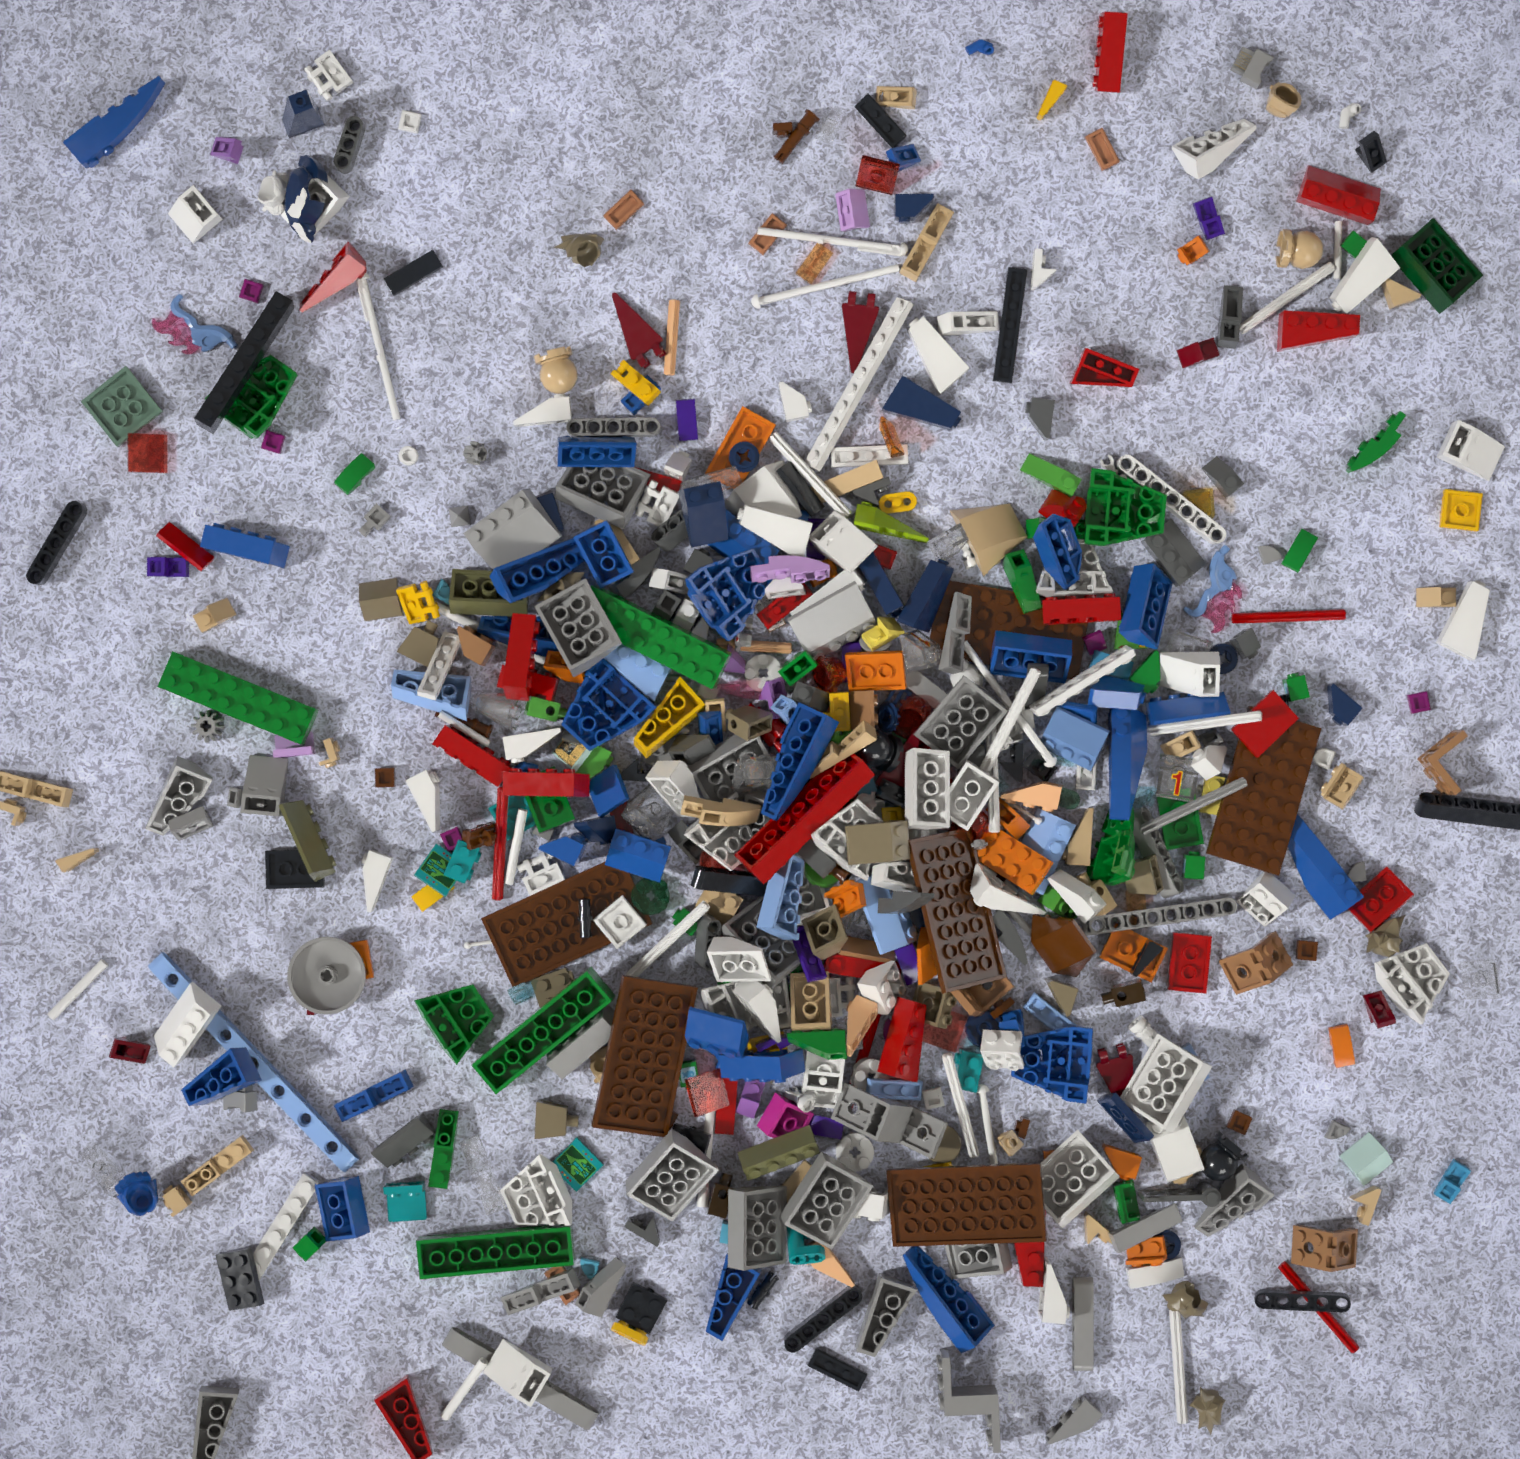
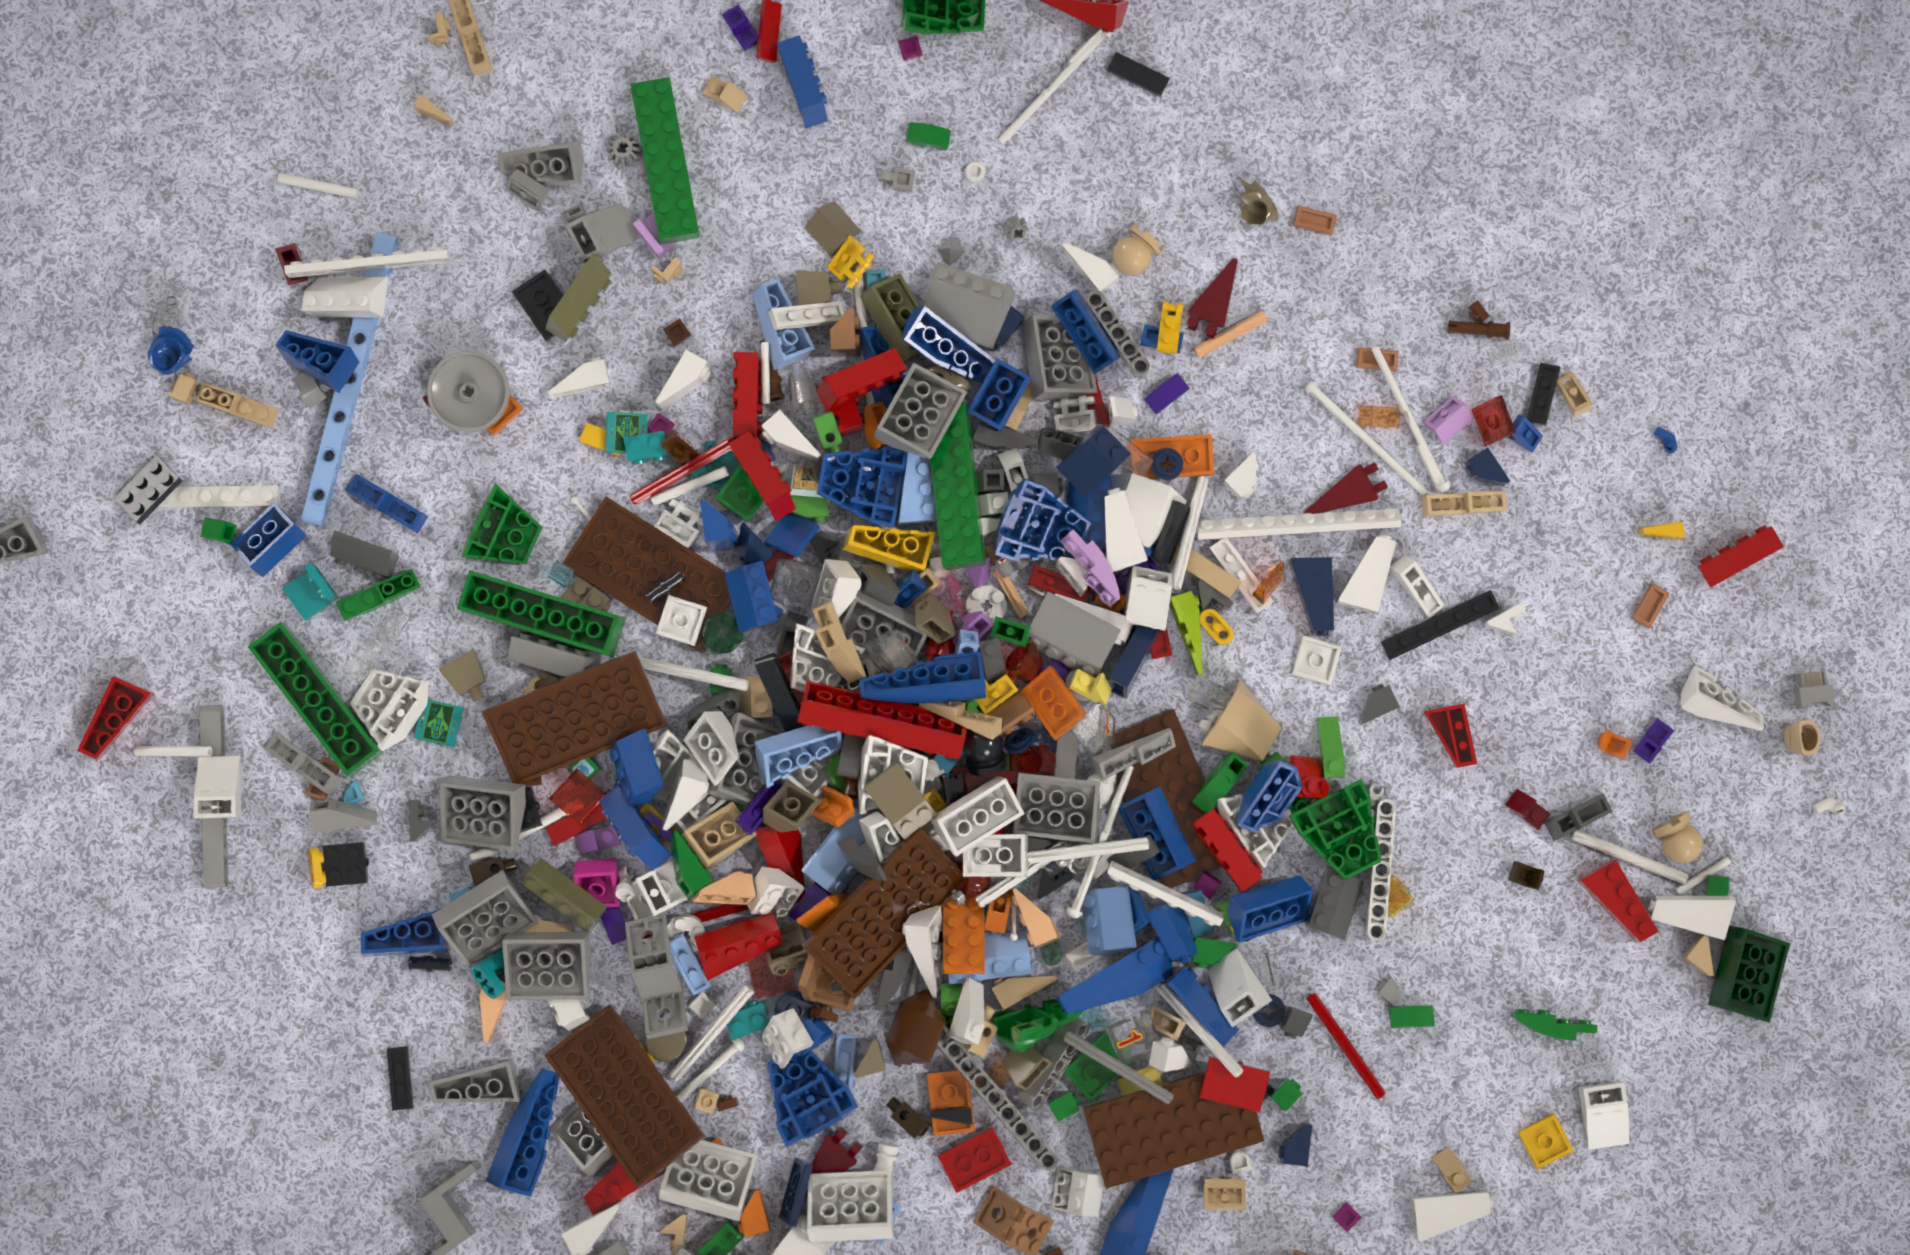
camera: 55 degrees right, 5 degrees down
black beam [784,1285,862,1353] -> none
white plate [829,976,856,1017] -> none
white plate [836,1132,874,1172] -> none
medium nougat tile [839,936,895,963] -> none
dark blue slope [897,559,954,633] -> none
black slope [1022,750,1057,782] -> none
piece [1183,545,1242,633] -> none
dark grey slope [1201,456,1244,498] -> none
red slope [1296,165,1381,225] -> none
black slope [1355,131,1387,173] -> none
none -> white plate [284,247,451,278]
none -> white tile [1291,635,1342,686]
none -> dark brown bracket [1508,861,1545,890]

